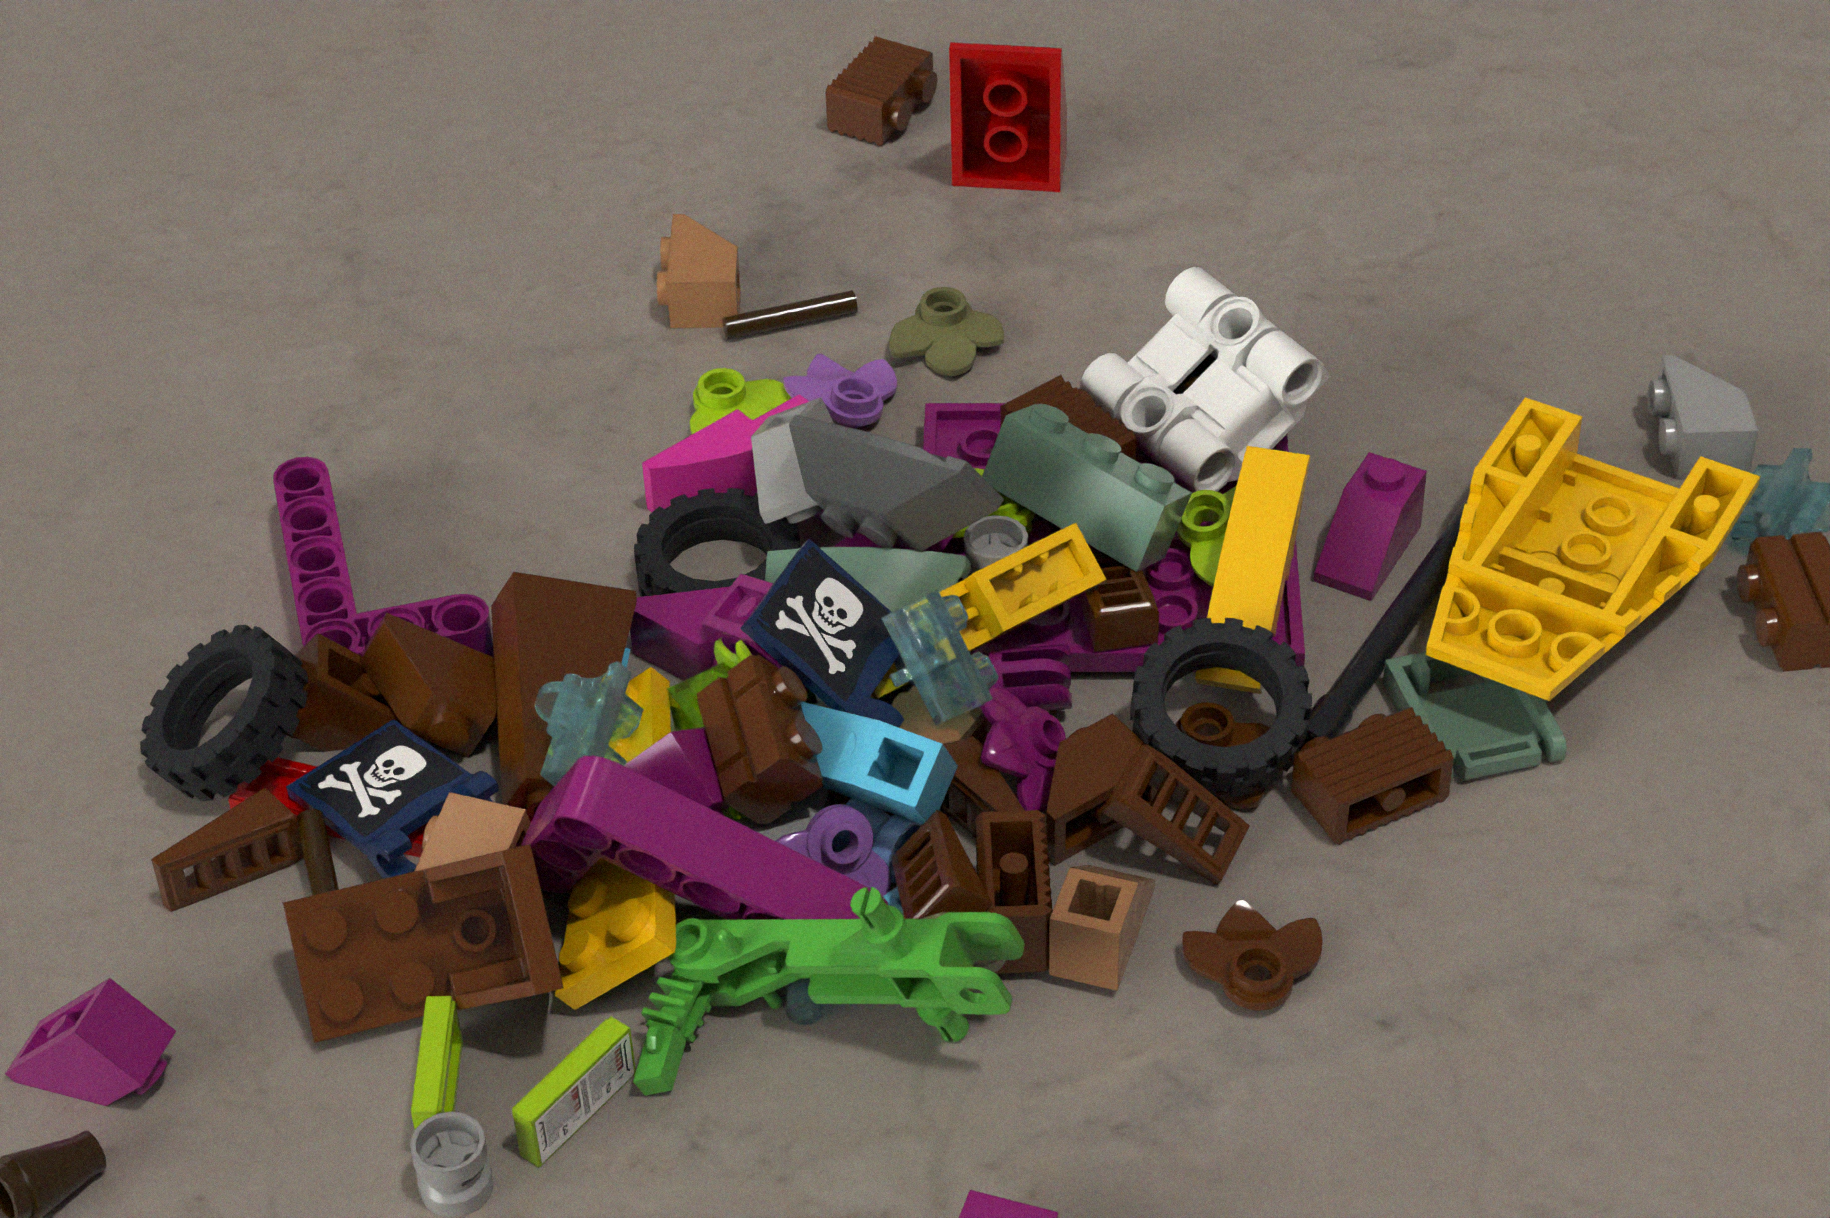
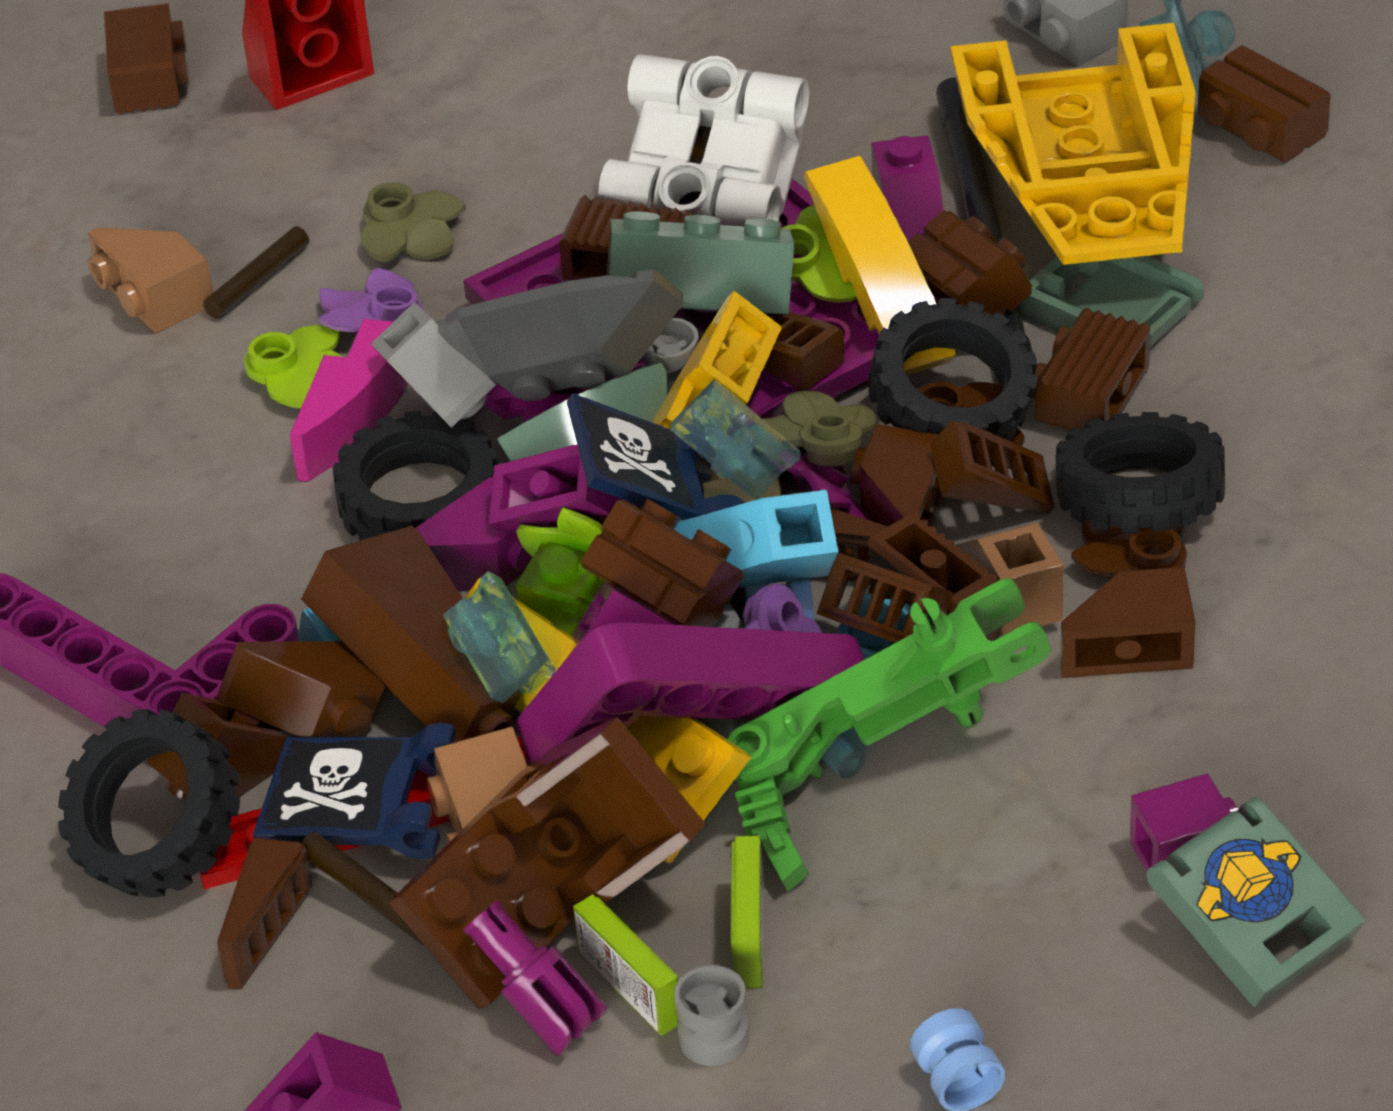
camera: 35 degrees left, 0 degrees up
none -> magenta arm [463,899,608,1055]
none -> olive plate [751,391,876,466]
none -> reddish brown brick [908,210,1033,316]
none -> black tyre [1055,412,1225,533]
none -> reddish brown slope [1061,567,1195,678]

